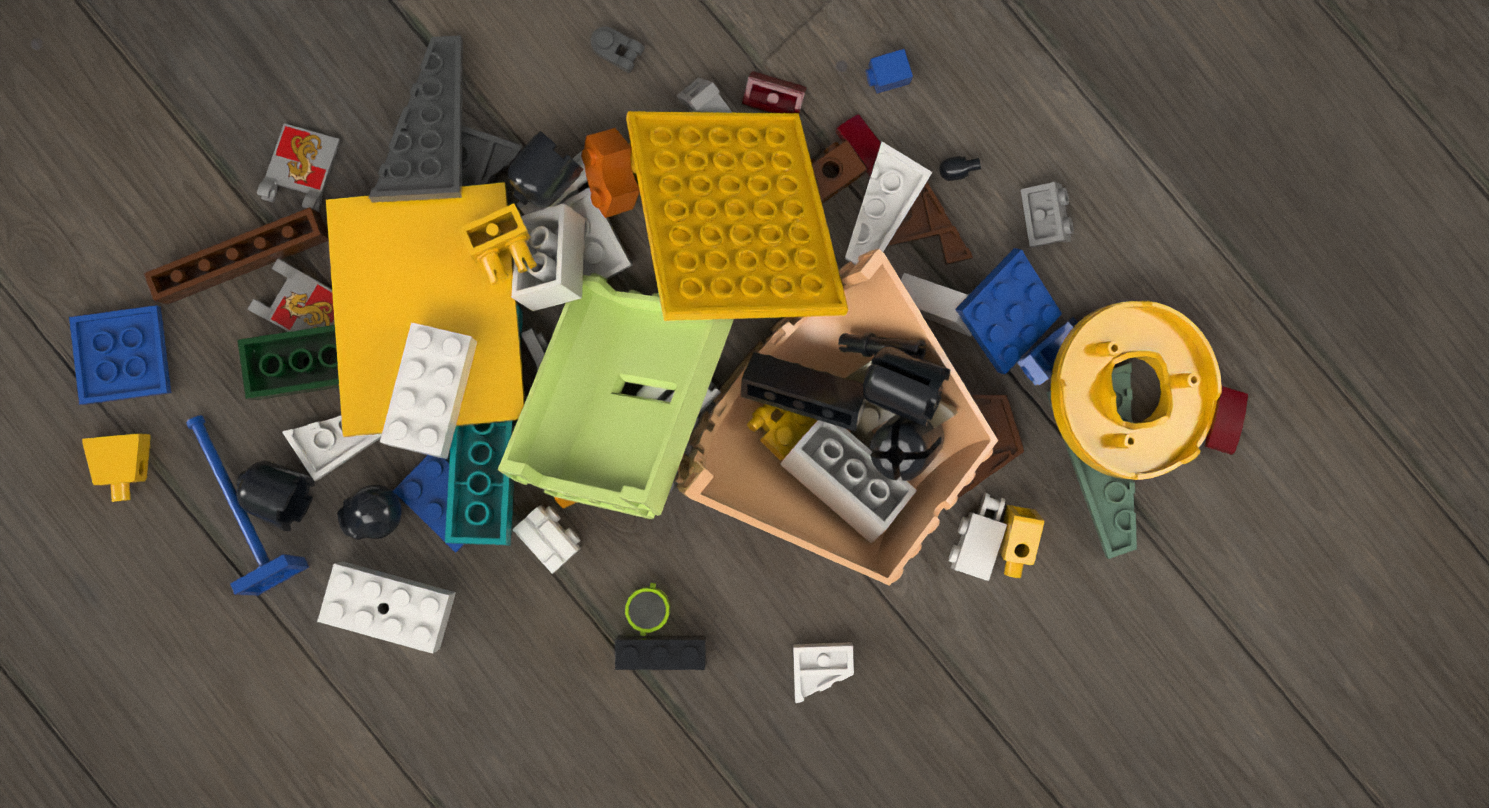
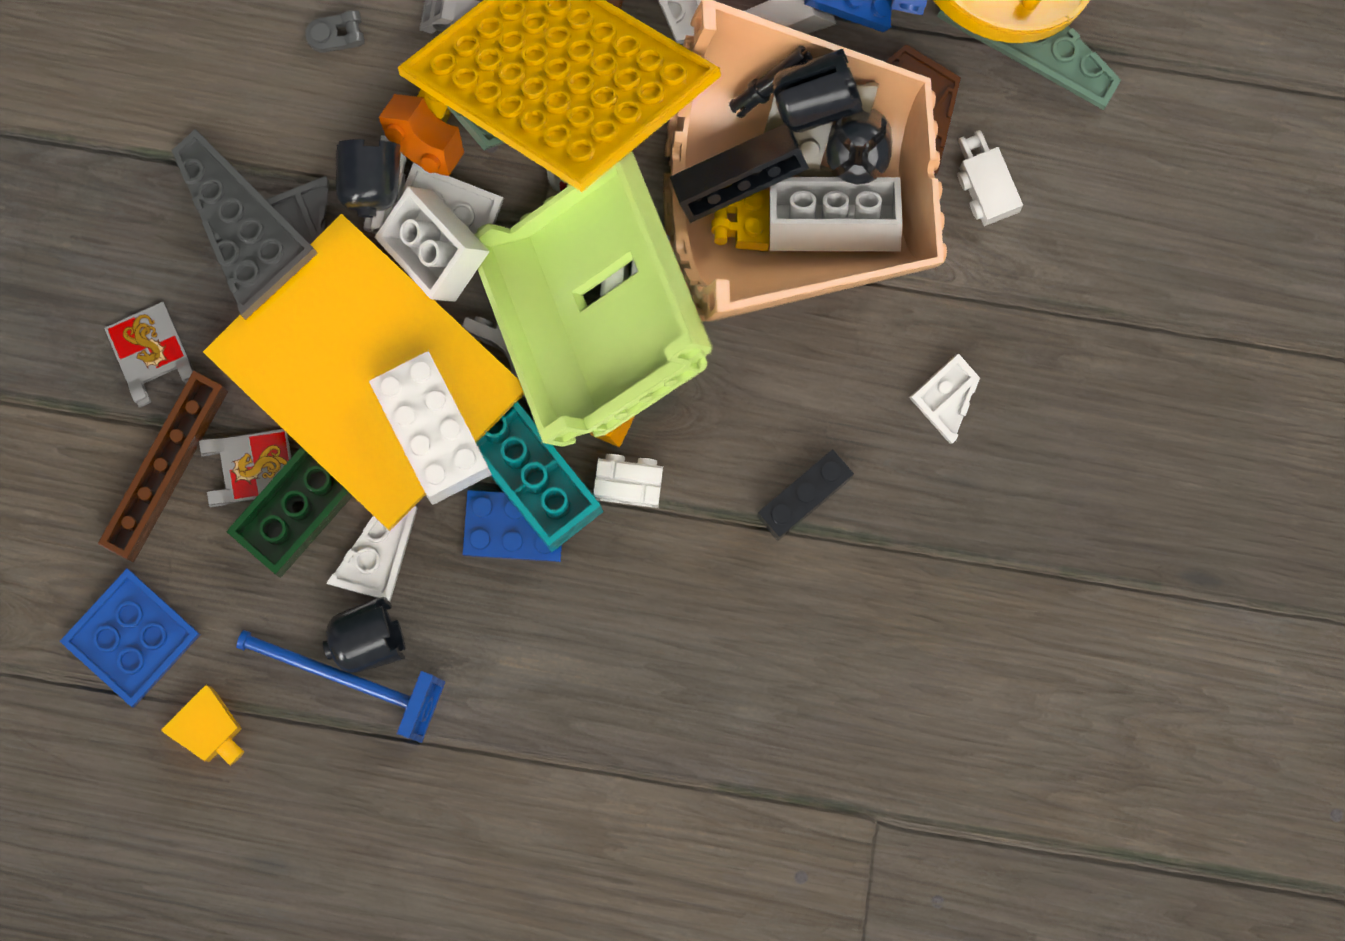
camera: 45 degrees left, 5 degrees down
white brick [317,561,456,654] -> none
black hair [337,484,402,540] -> none
yellow brick [458,203,537,285] -> none
pearl dark grey piece [625,583,670,636] -> none
yellow torso [999,505,1044,578] -> none

